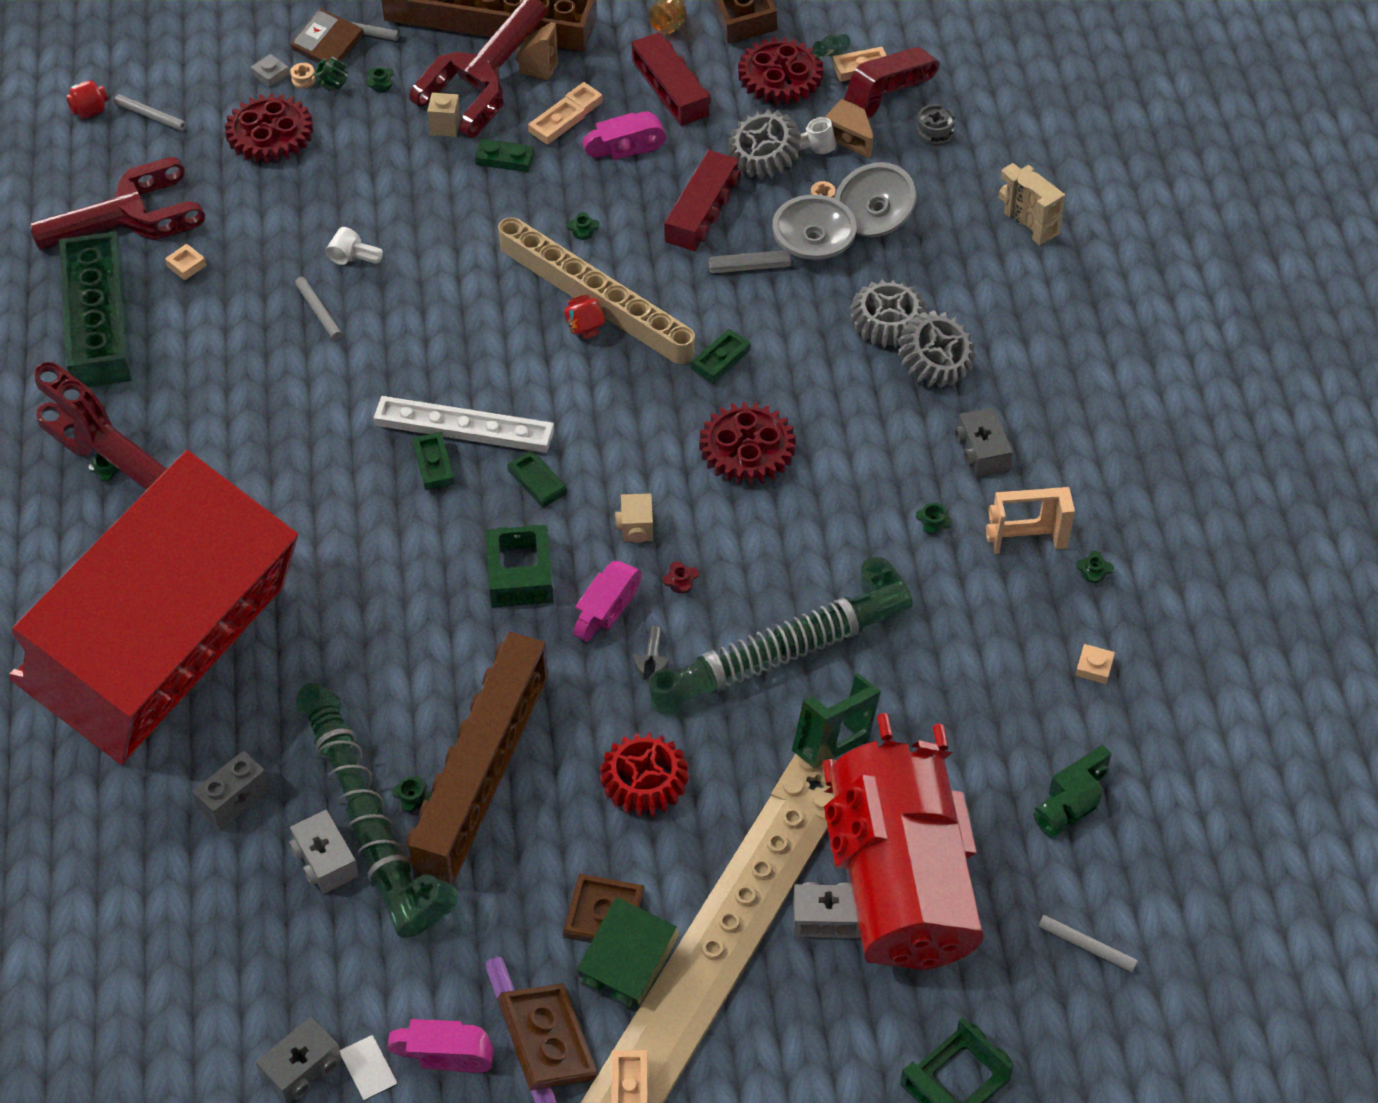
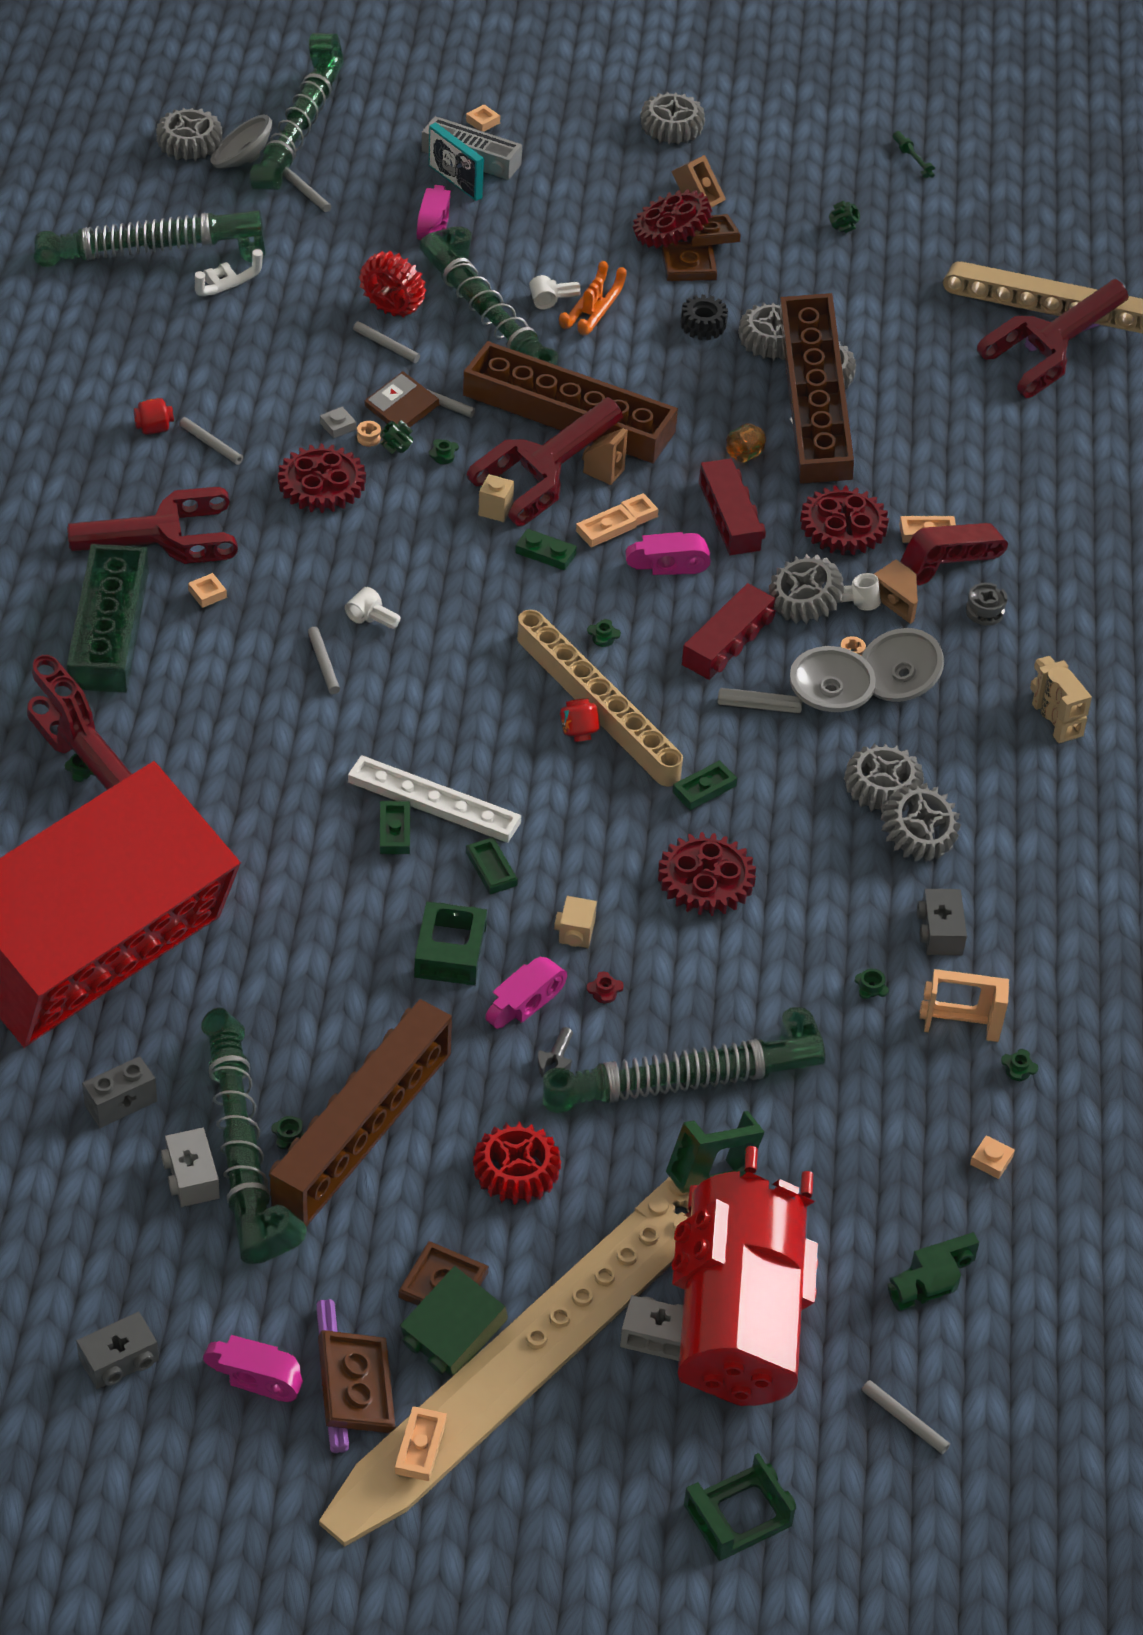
camera: 10 degrees right, 5 degrees down
white sticker [340,1035,398,1100] -> none
clear green pin [812,34,851,58] -> none

